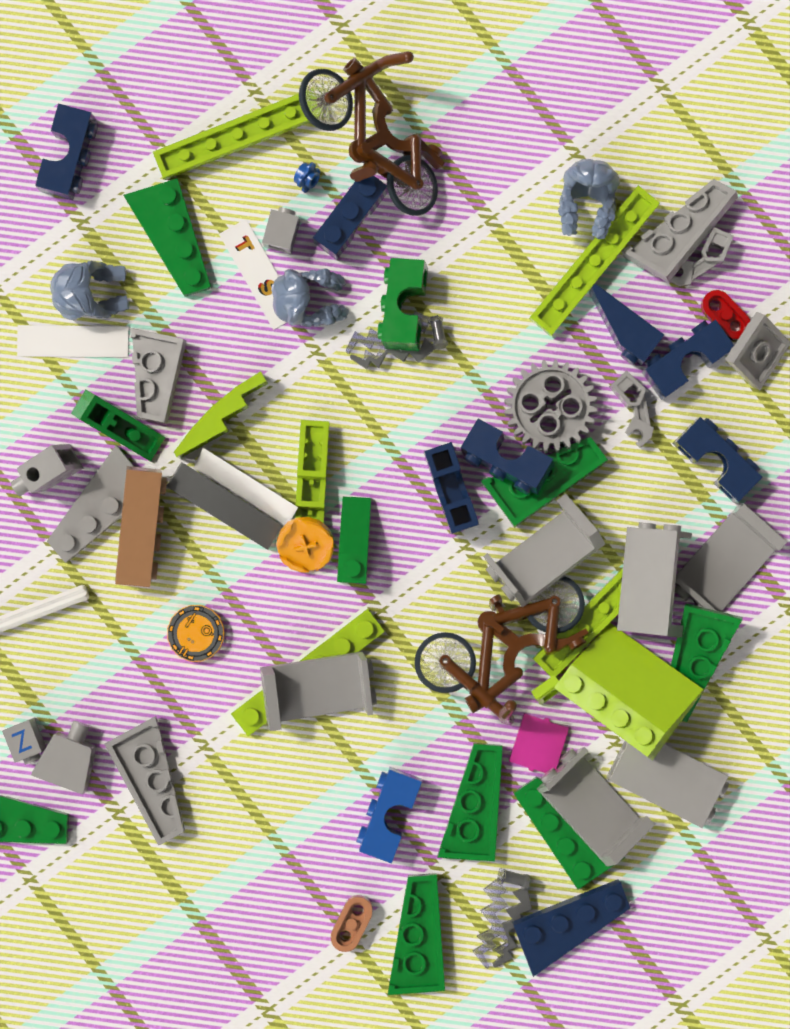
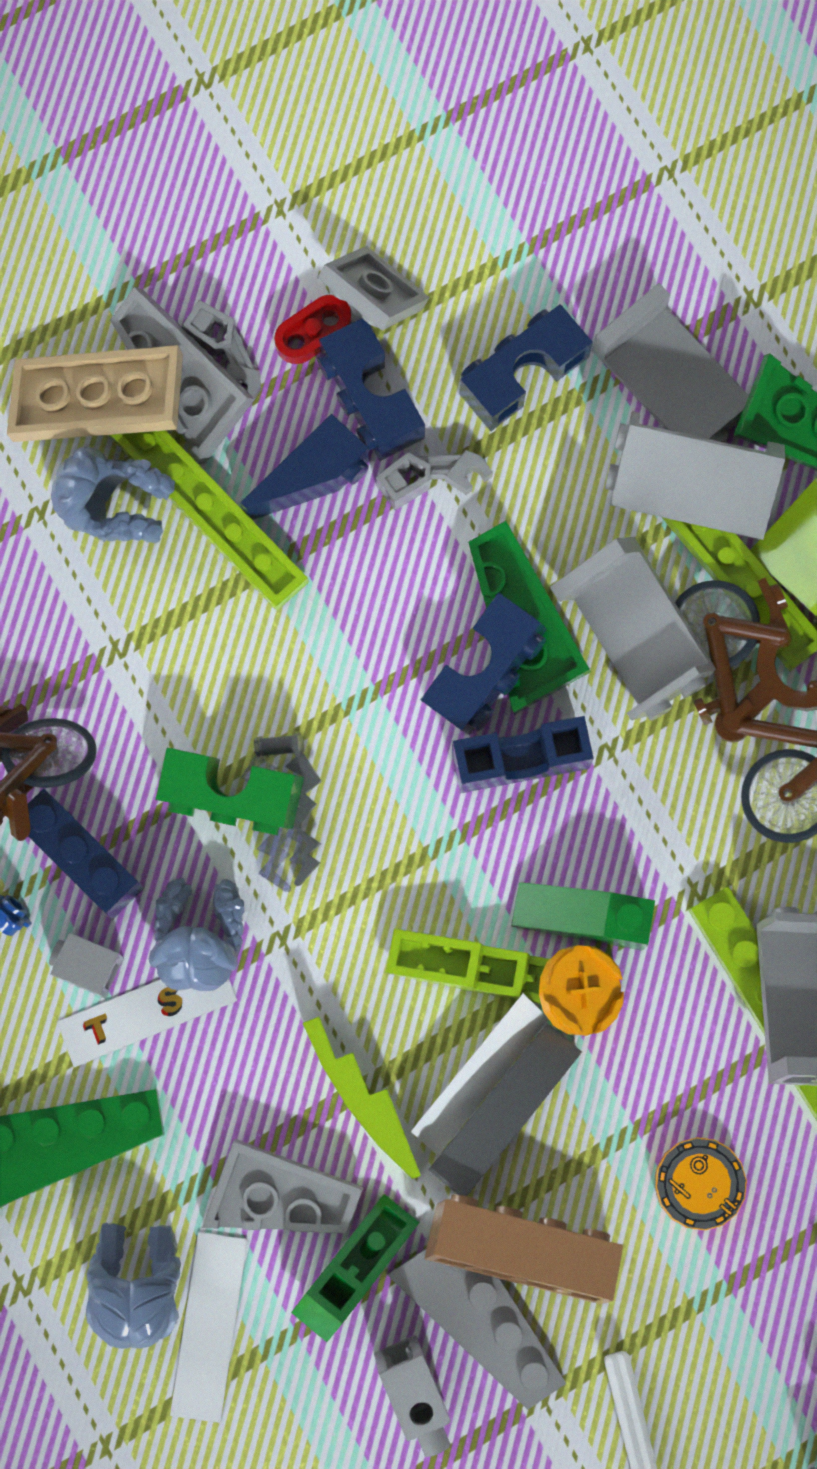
camera: 85 degrees left, 10 degrees down
light grey gear [504,360,597,453] -> none
none -> tan plate [7,345,183,442]

